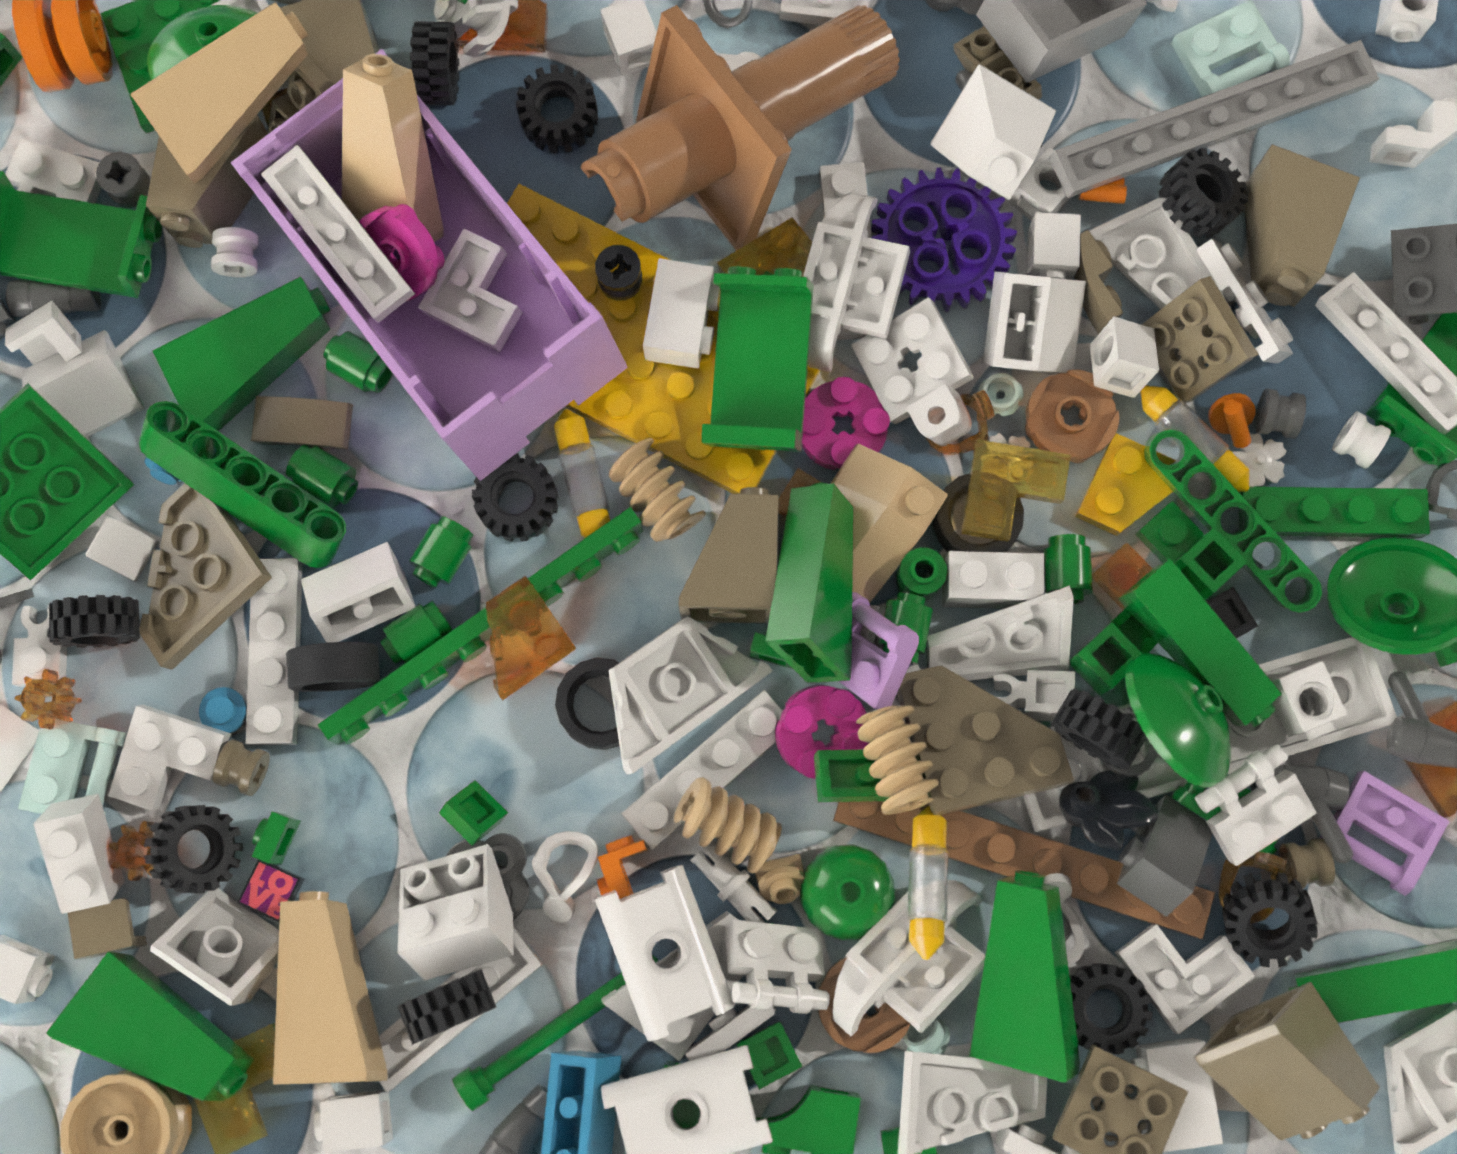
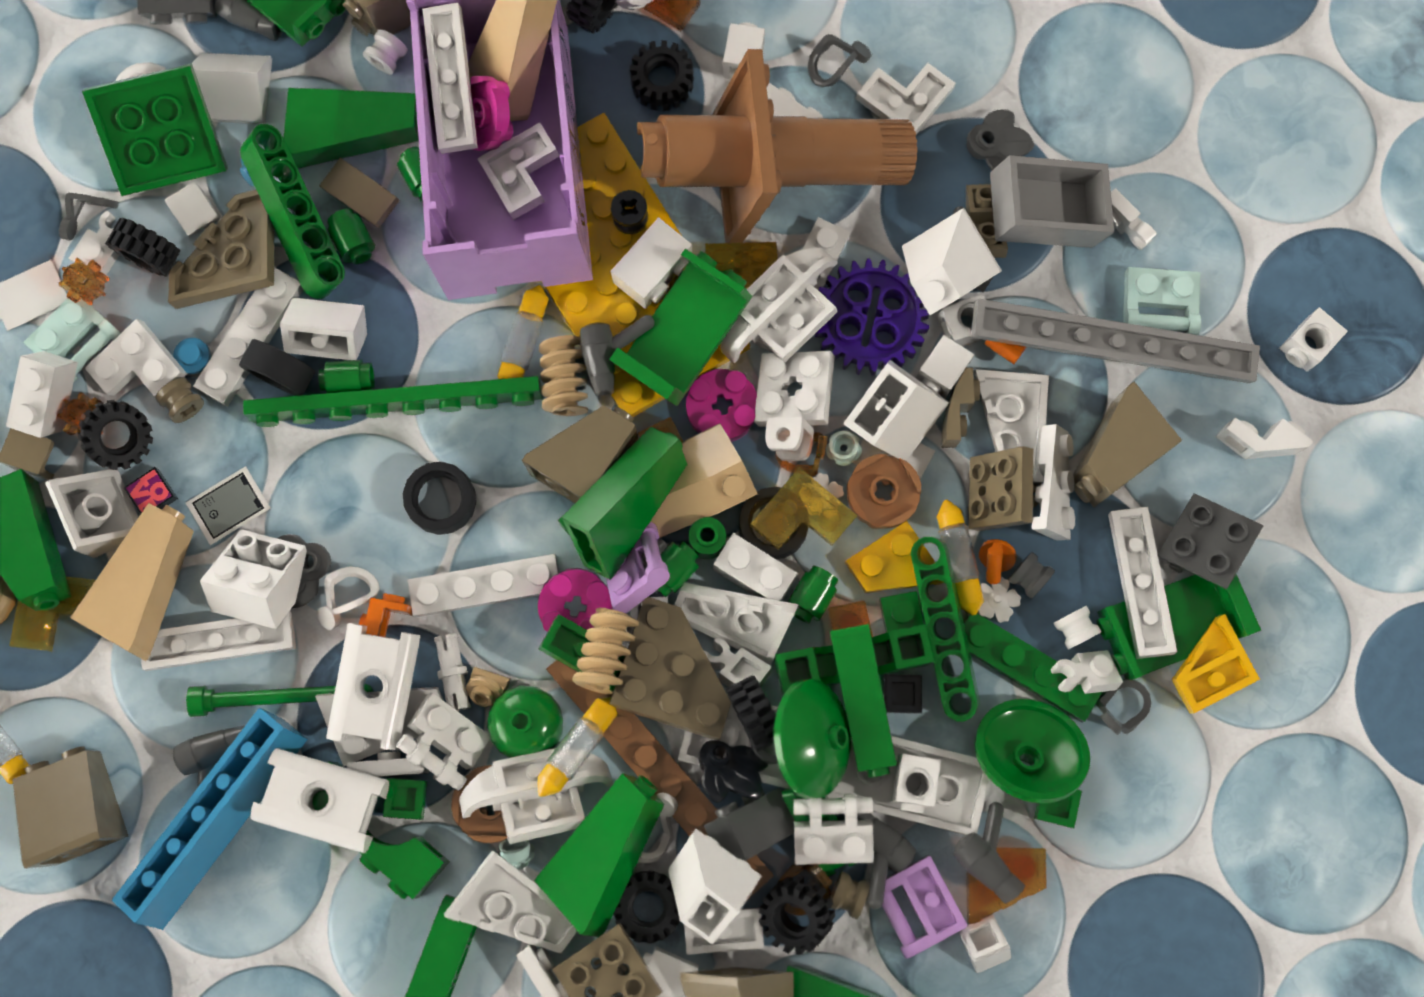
camera: 30 degrees right, 0 degrees up
white panel [5,301,82,365] -> none
green plate [252,811,301,865] -> none
white brick [314,1090,393,1153] -> none
black tyre [397,970,497,1044] -> none
green brick [409,516,473,588] -> none
green plate [439,780,508,846] -> none
black tyre [472,453,559,542] -> none
clear orange wing [486,576,576,701] -> none
white wing [608,616,772,775] -> none
tan piece [674,777,782,874] -> none
white brick [1090,317,1159,398] -> none
black tyre [1159,148,1248,238] -> none
none -> sticker [186,466,271,545]
none -> dark grey piece [580,315,655,396]
none -> white slope [668,829,761,945]
none -> white plate [1051,650,1123,694]

